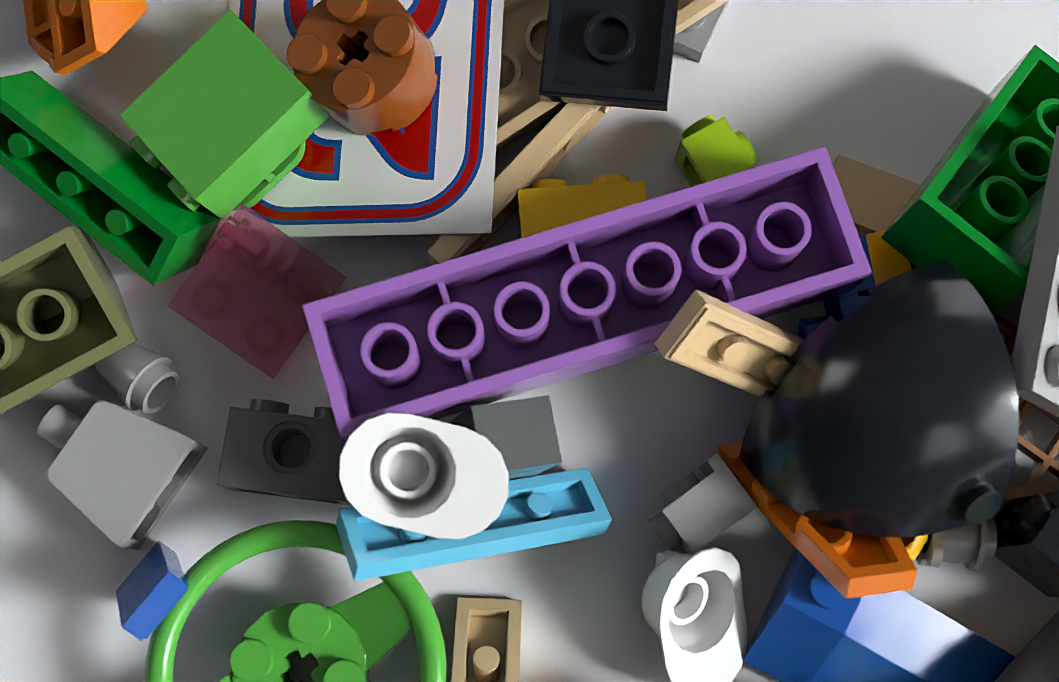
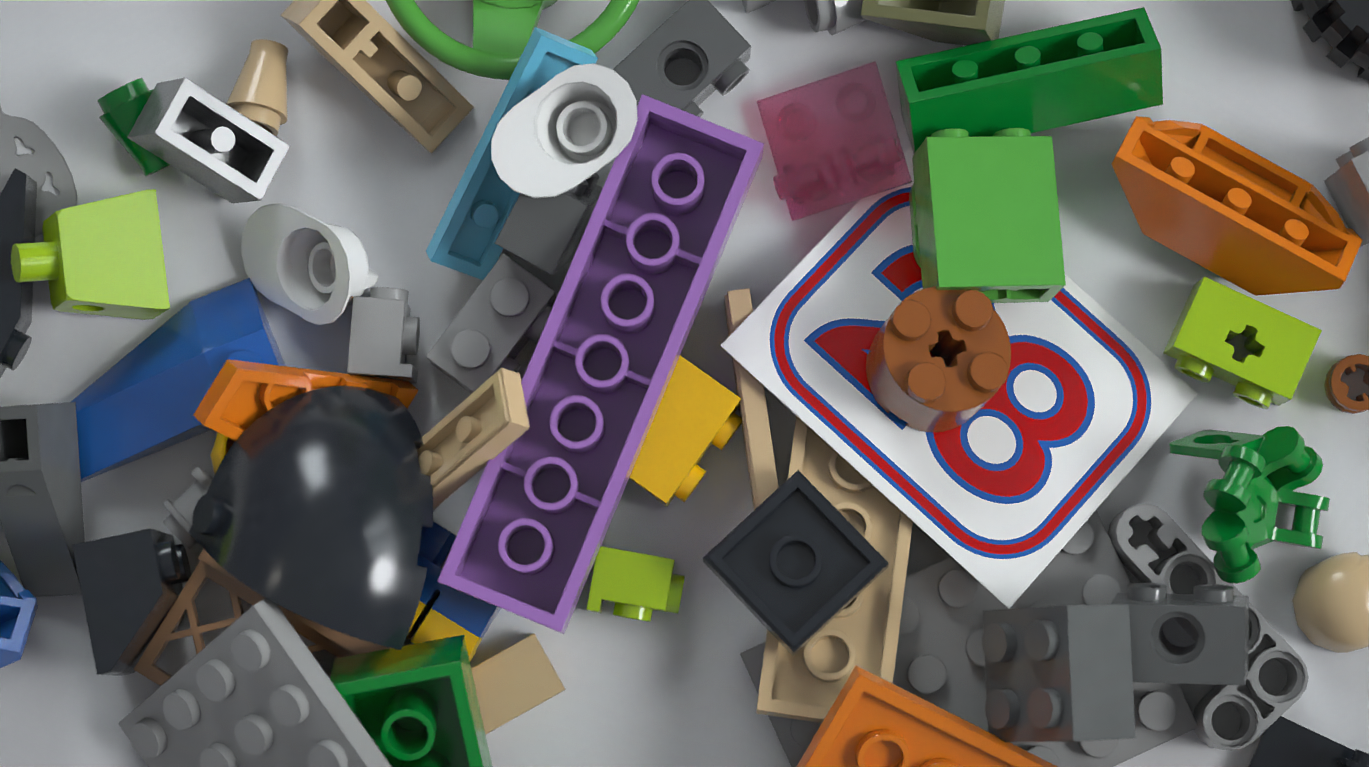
camera: 130 degrees right, 5 degrees up
none -> light grey brick [426,253,557,394]

